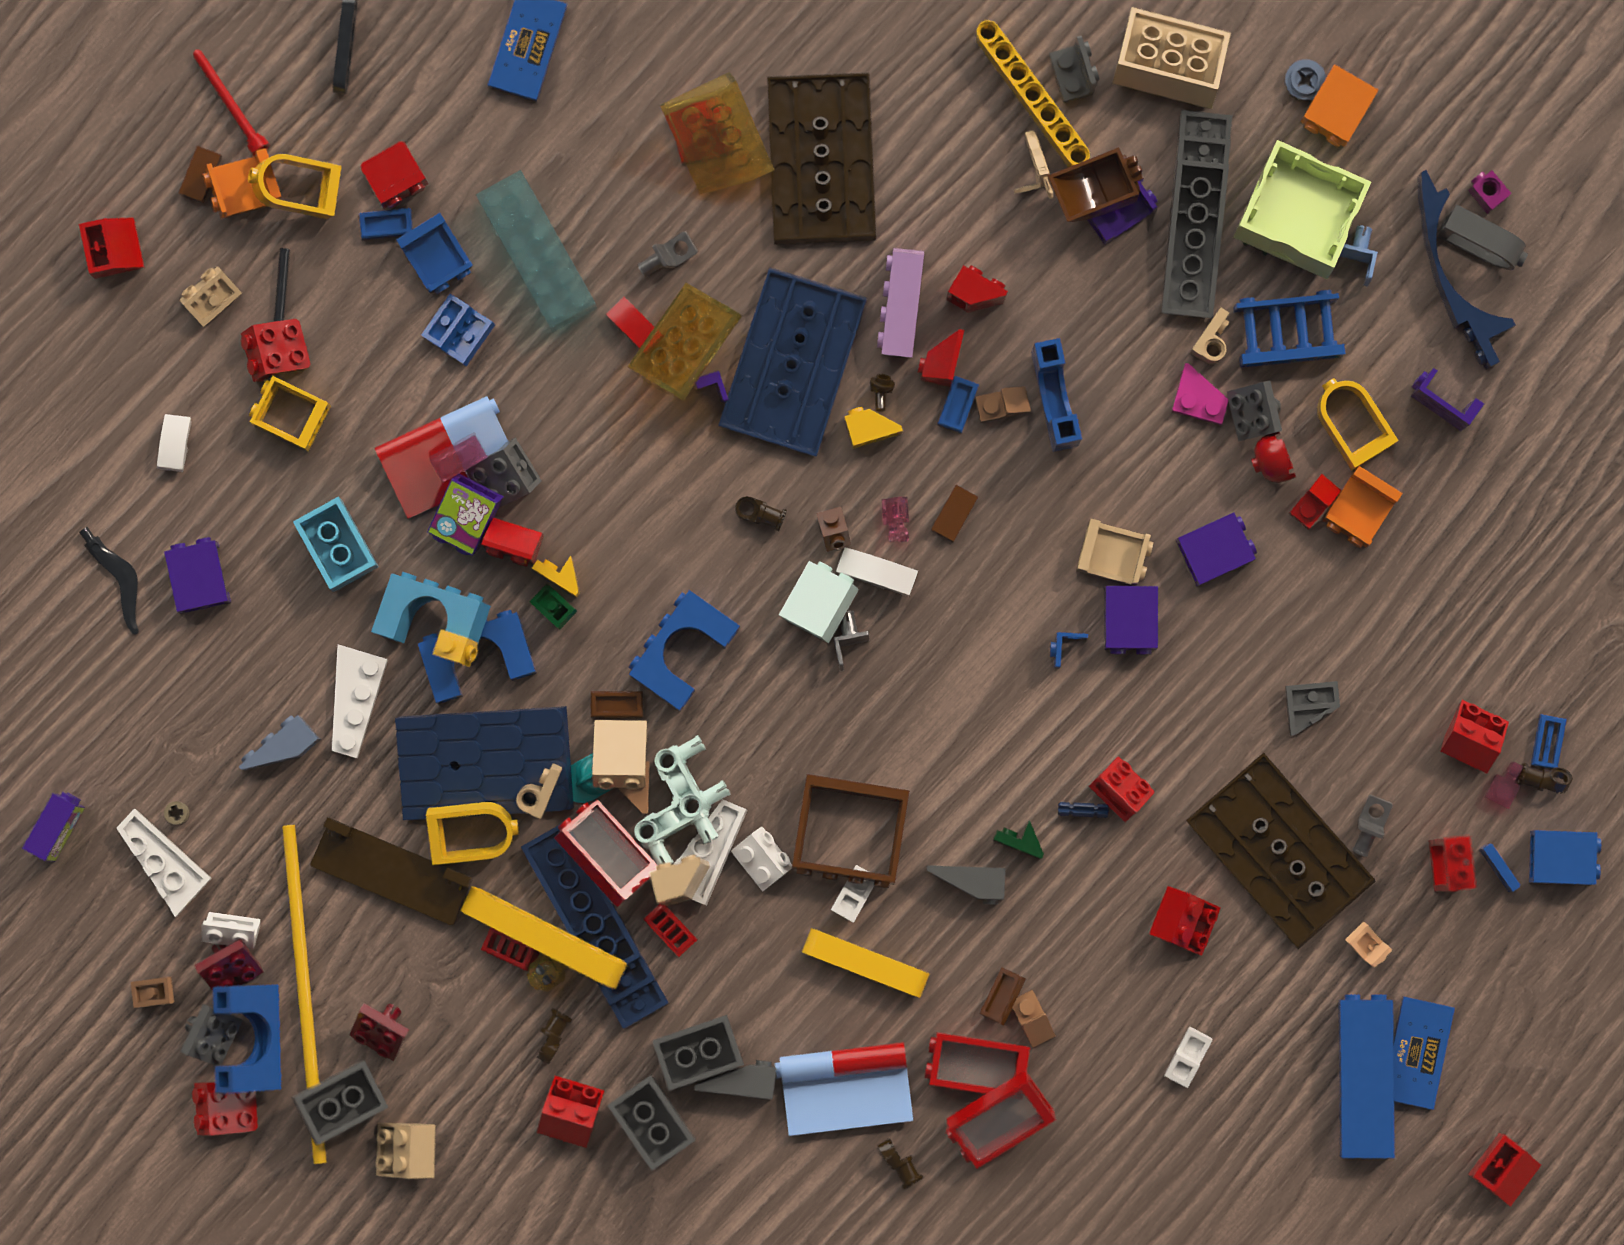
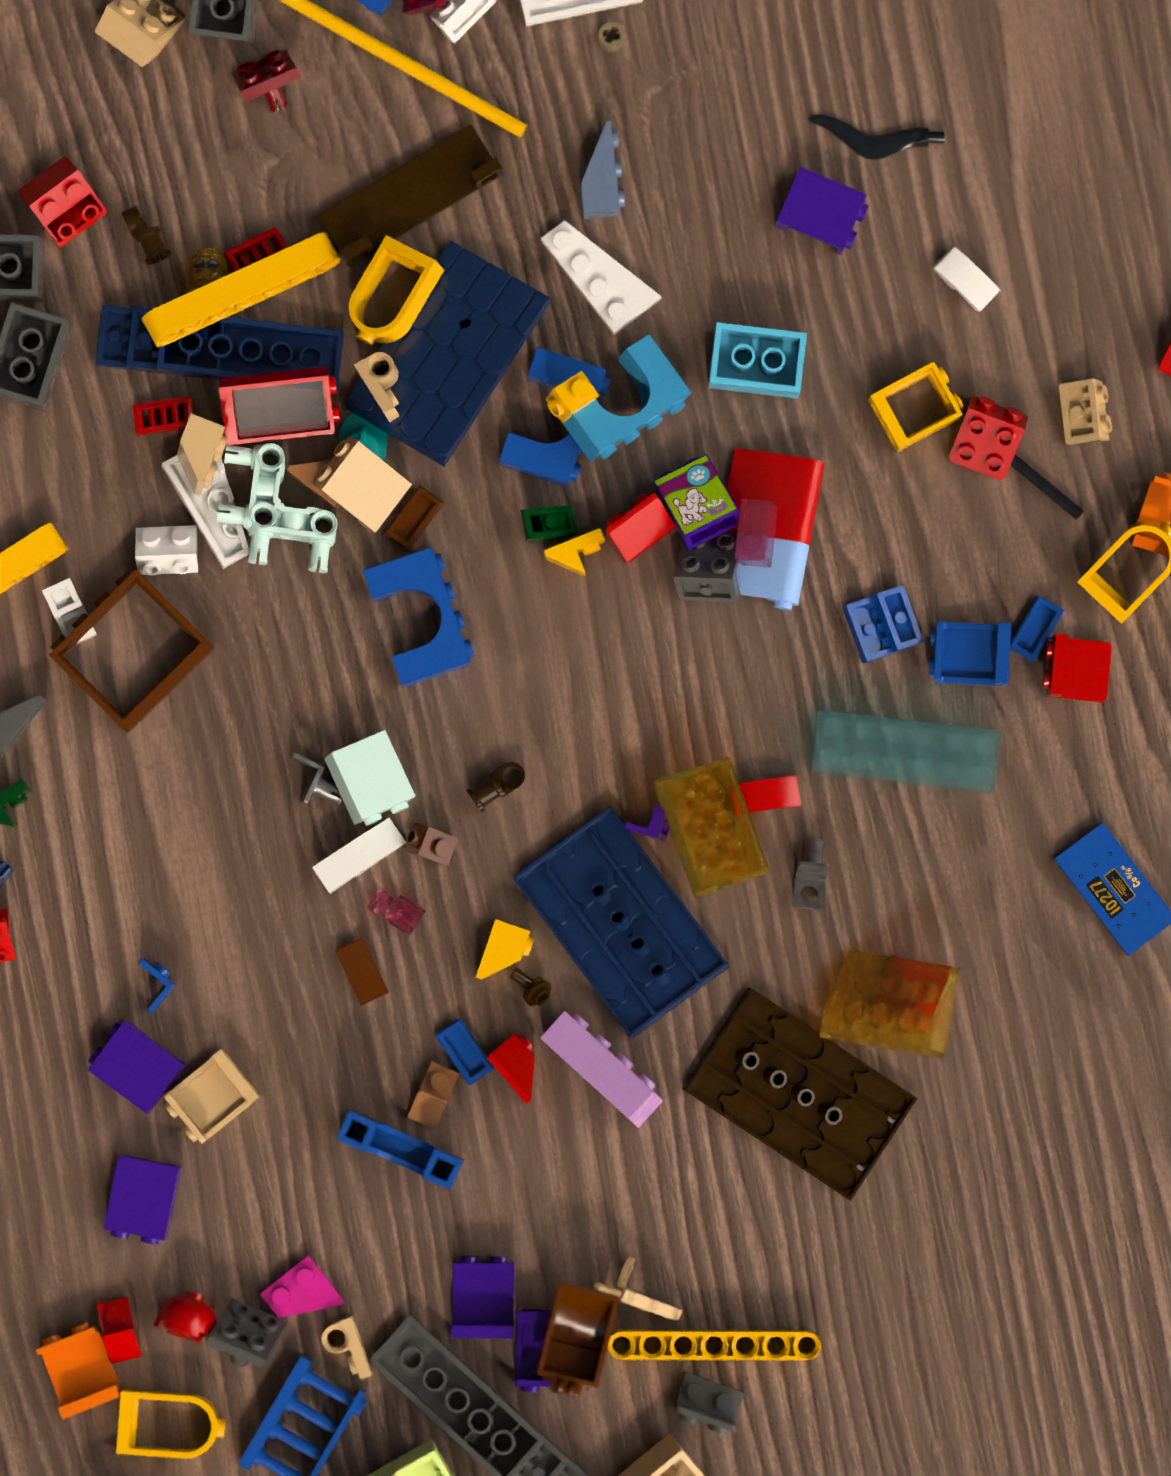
camera: 120 degrees right, 0 degrees up
red slope [946,265,1008,313] -> none
none -> dark purple panel [452,1256,515,1338]

